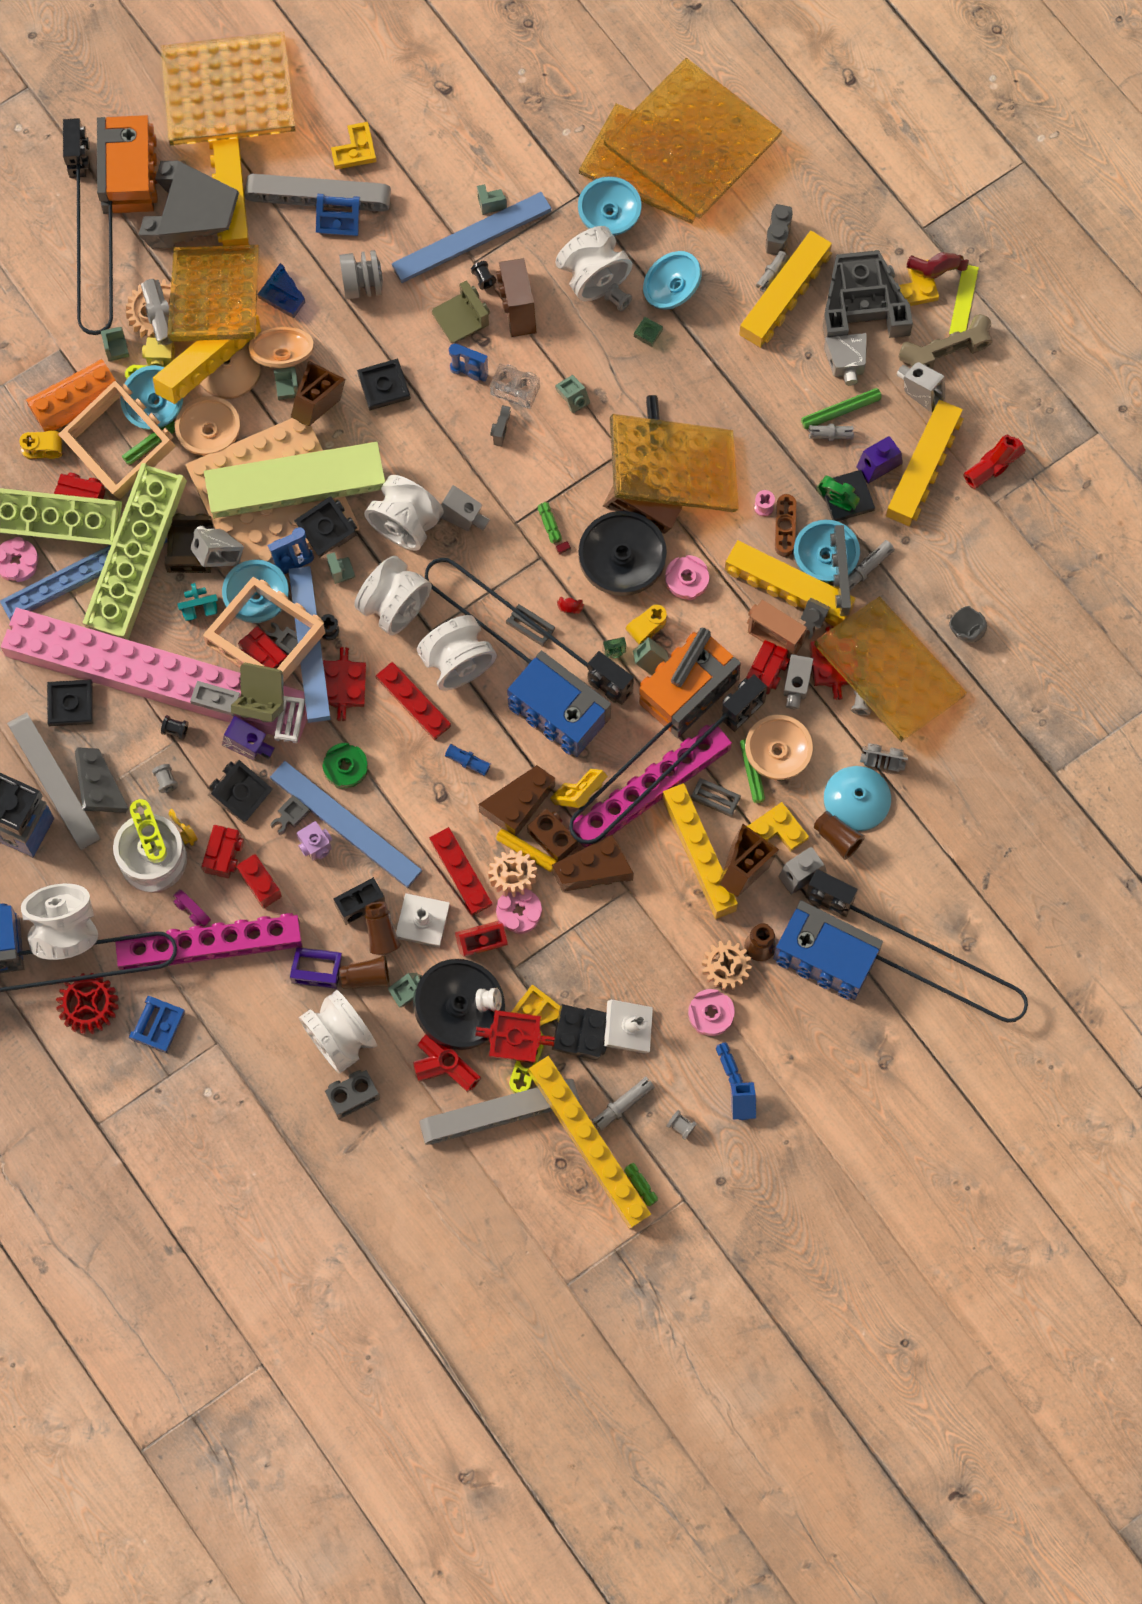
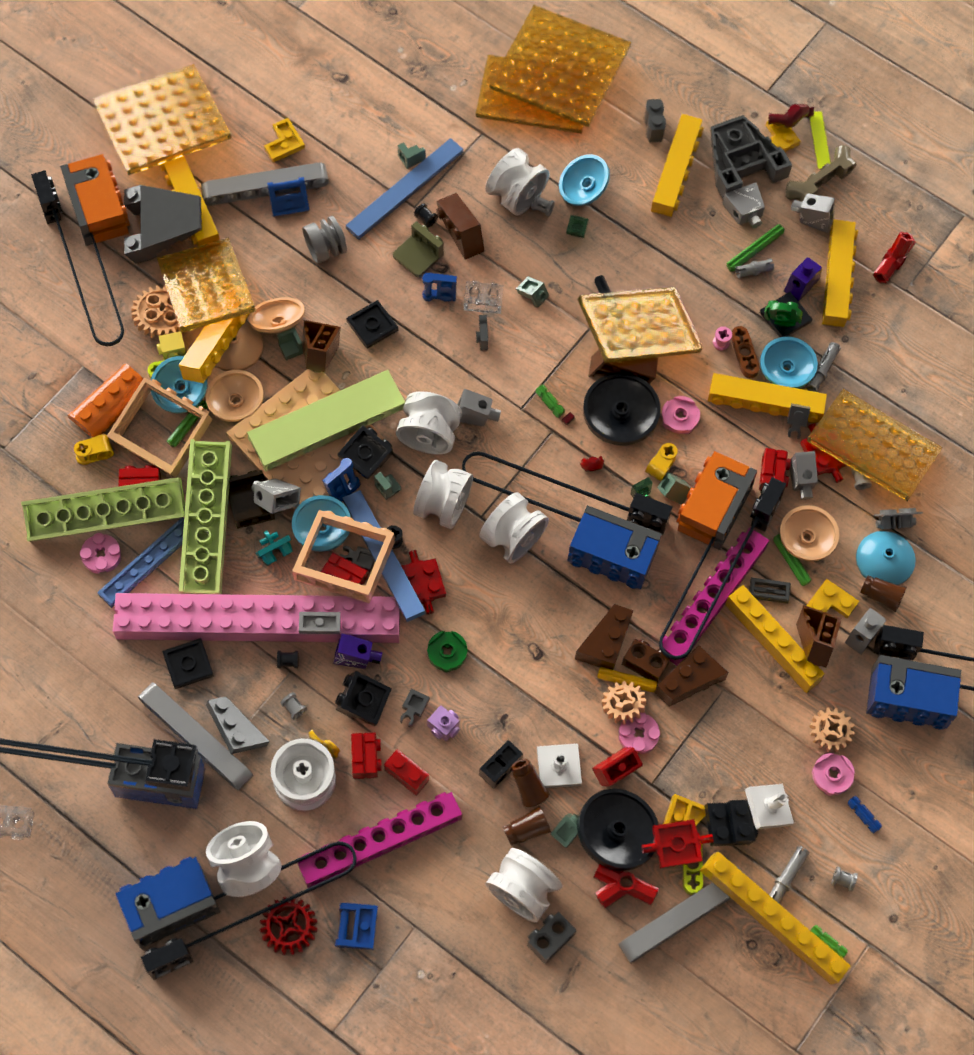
camera: 20 degrees left, 5 degrees down
sand green panel [101,327,129,361] -> none
neon yellow beam [130,799,167,863] -> none
light grey piece [141,279,176,346] -> none
magenta plate [173,889,211,927] -> none
olive bracket [231,662,284,722] -> none
clear blue wing [258,263,305,318] -> none
medium blue tile [270,761,422,889] -> none
white tile [274,696,305,743] -> none
dark purple tile [290,947,342,989] -> none
red plate [376,661,451,741] -> none
red plate [429,827,492,916] -> none
blue pin [445,744,491,777] -> none
white wheel [476,988,502,1012] -> none
dark grey tile [506,604,555,647] -> none
yellow plate [550,769,608,808] -> none
medium azure dish [578,177,641,236] -> none
dark grey axle [671,627,711,687] -> none
blue brick [730,1082,756,1120] -> none
reddish brown plant [744,923,776,961] -> none
nougat window [747,599,807,659] -> none
light grey pin [756,251,790,292] -> none
dark grey plate [830,525,851,616] -> none
dark grey hair [949,606,987,643] -> none

